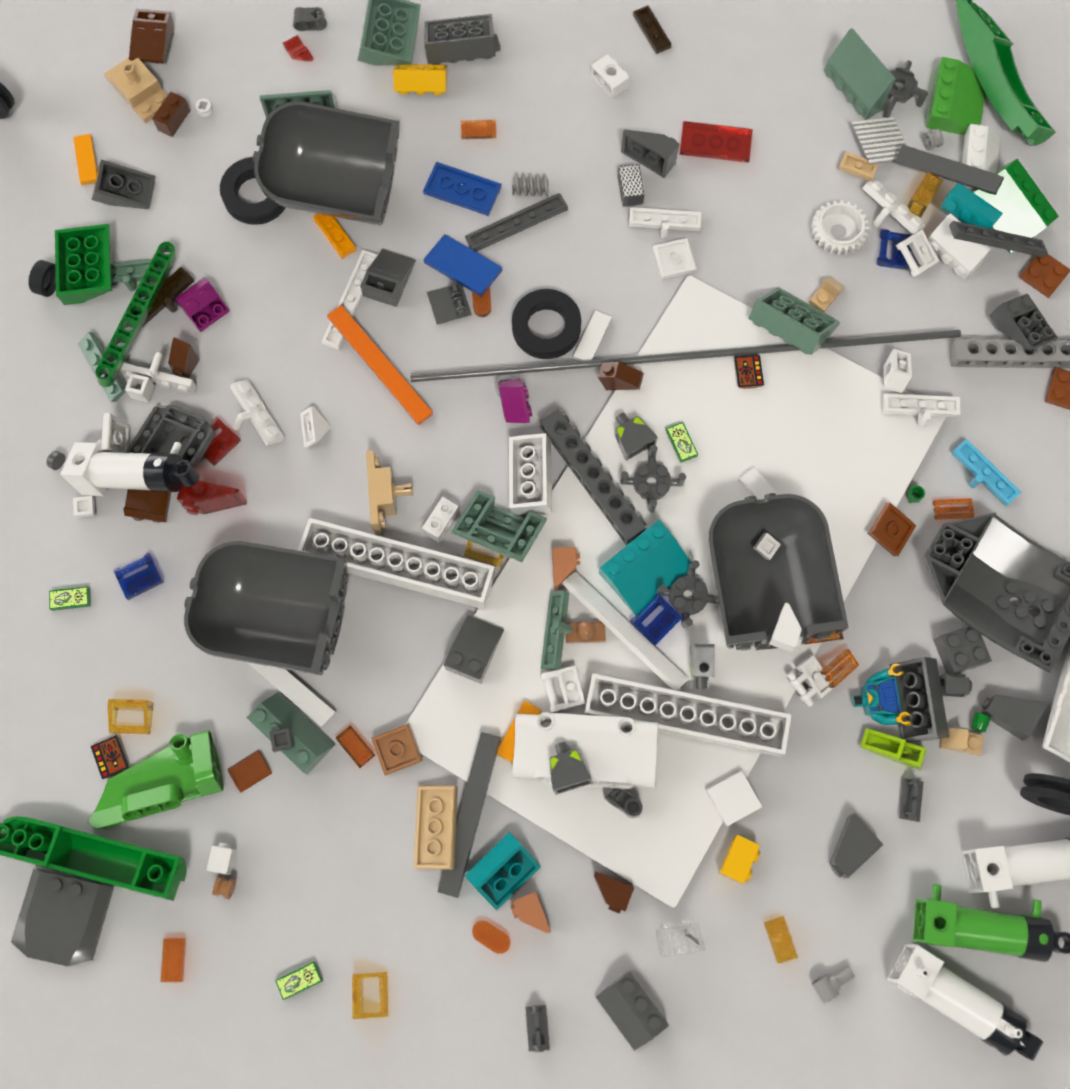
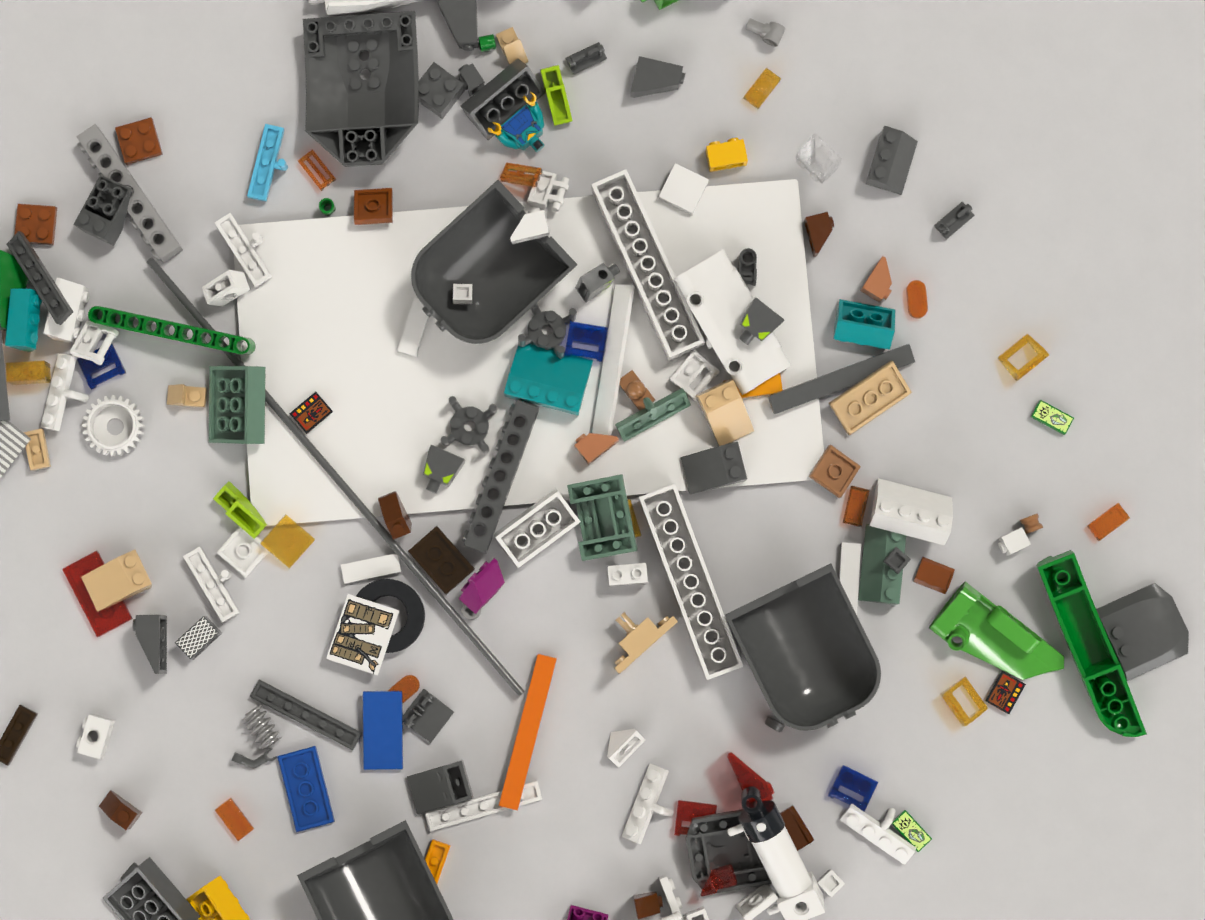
camera: 130 degrees left, 10 degrees up
tile [665,422,698,463] -> none
none -> tan slope [81,550,152,612]
none -> green beam [88,306,256,355]
none -> reddish brown slope [99,790,143,830]
none -> lime slope [213,481,267,539]
none -> dark grey arm [232,748,277,769]
none -> clear yellow tile [260,514,315,569]
none -> sticker [326,594,399,675]
none -> dark brown plate [408,526,475,595]
none -> tan slope [696,379,754,446]
none -> clear red slope [700,864,737,897]
none -> white plate [840,803,916,865]
none -> white slope [869,478,953,545]

